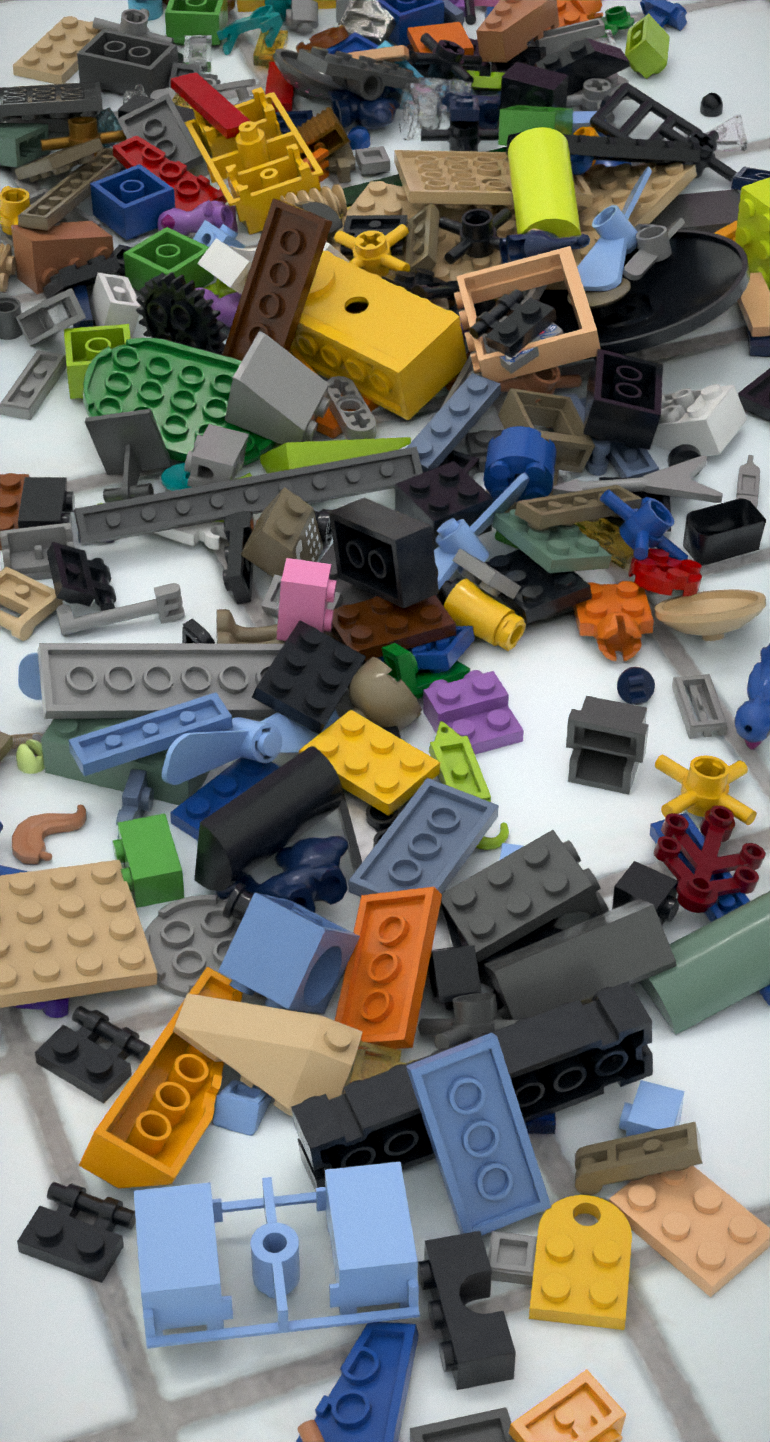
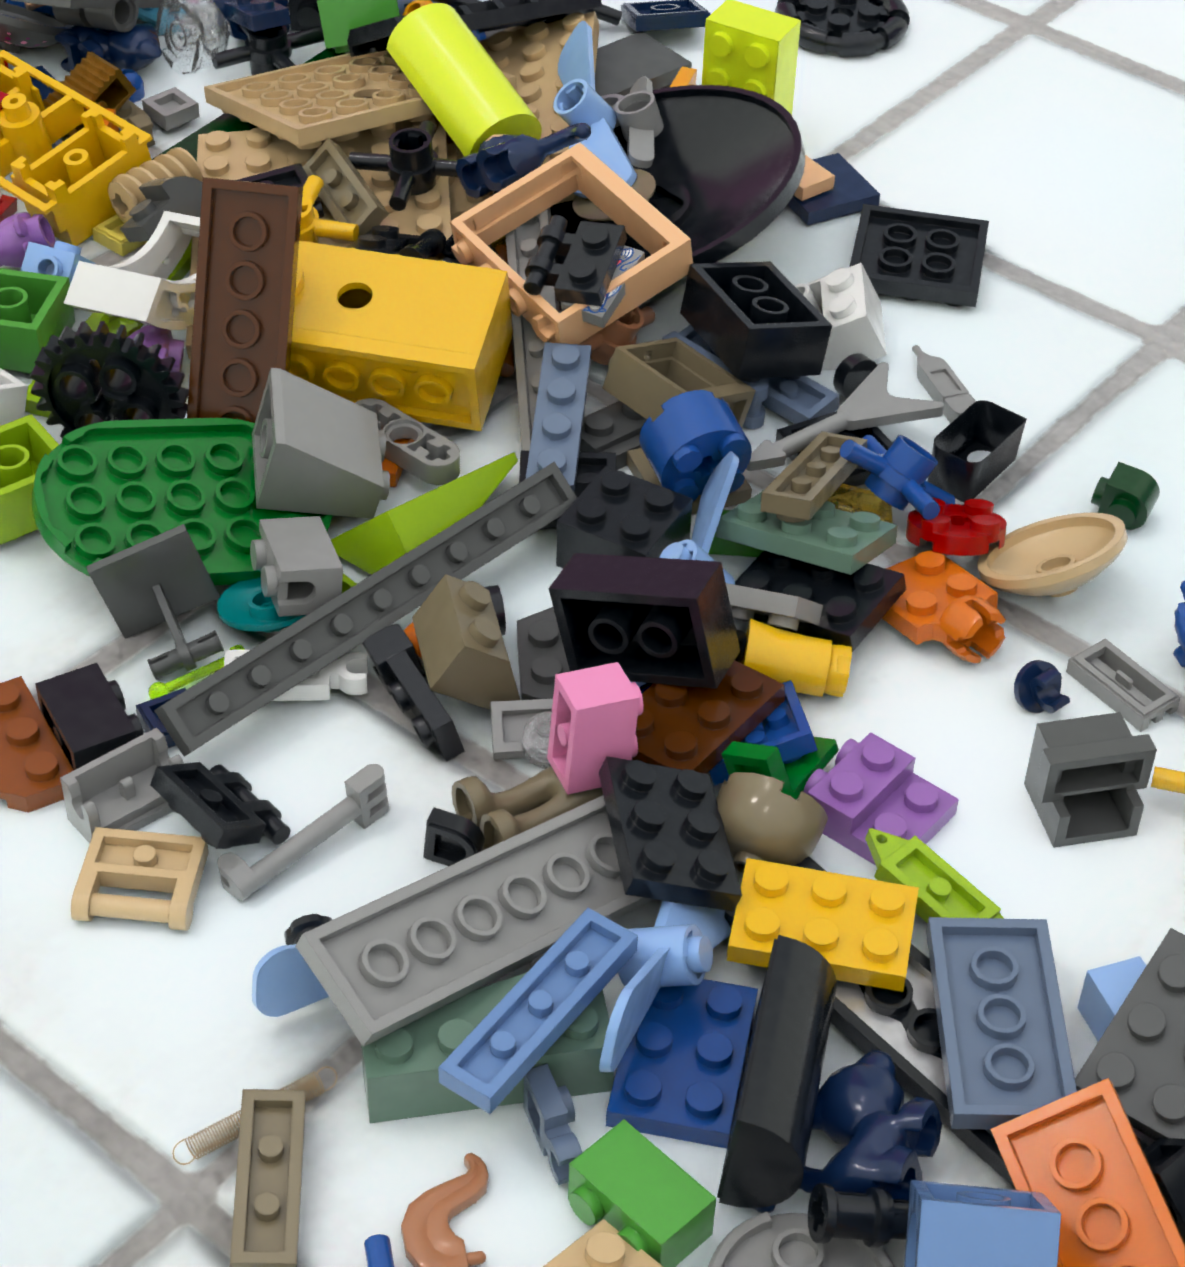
camera: 30 degrees left, 0 degrees up
yellowish green hinge [16,739,45,774] -> none

